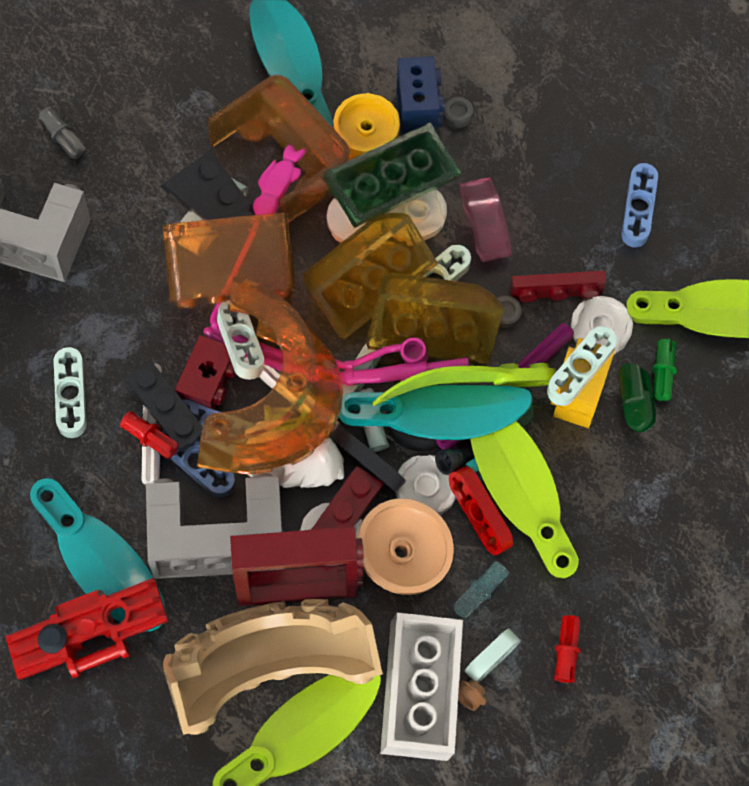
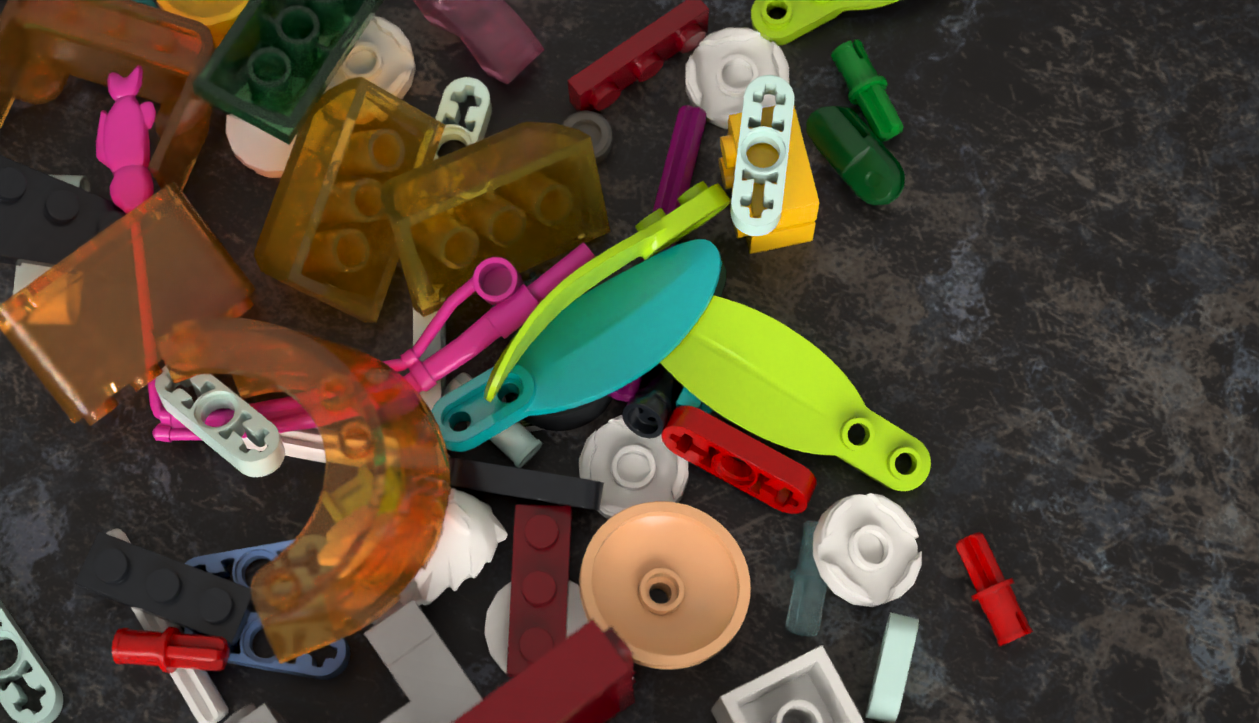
camera: 25 degrees left, 5 degrees up
dark red brick [175,335,236,410] -> none
none -> white tile [813,493,922,607]

